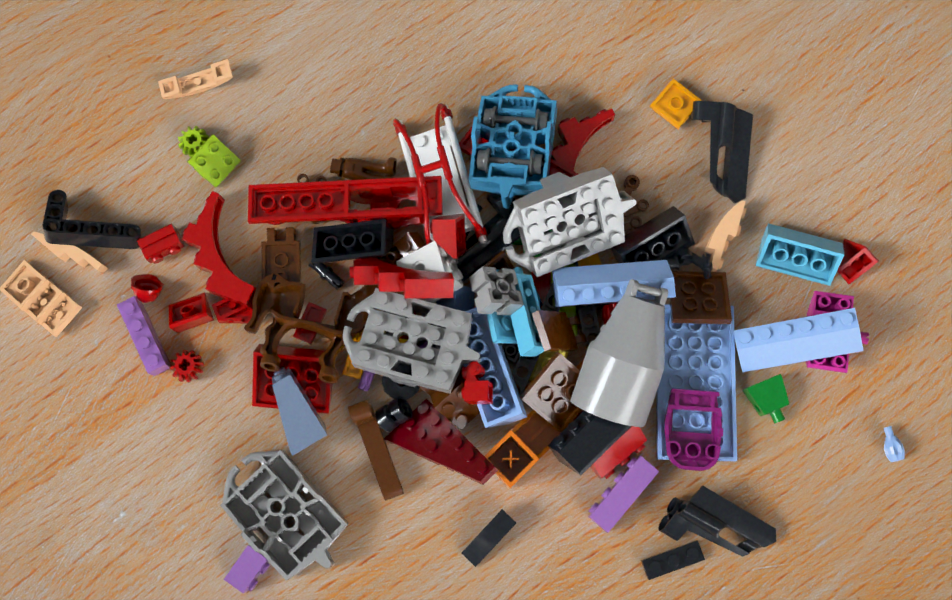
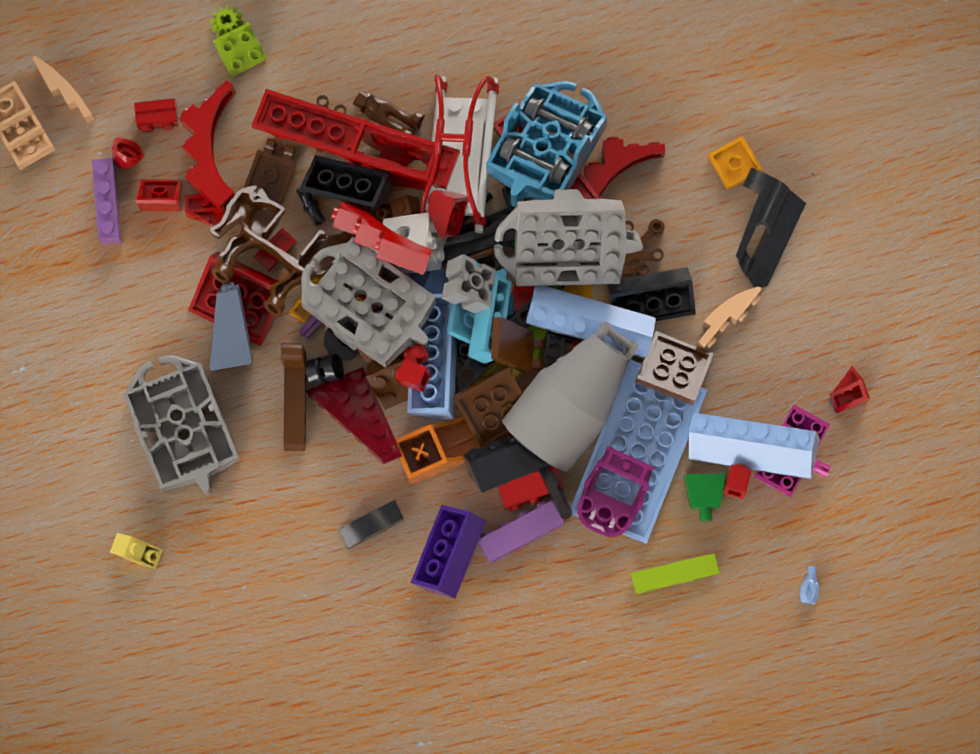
camera: 20 degrees right, 0 degrees up
black beam [42,190,141,249] -> none
red gear [169,350,204,383] -> none
medium lavender brick [224,545,270,593] -> none
black plate [641,540,705,580] -> none
black pin [657,247,713,279] -> none
black panel [658,486,776,557] -> none
medium azure slope [756,223,844,286] -> none
none -> dark purple brick [410,505,486,599]
none -> black hinge [539,467,573,520]
none -> lime slope [631,553,720,594]
none -> red brick [723,464,752,499]

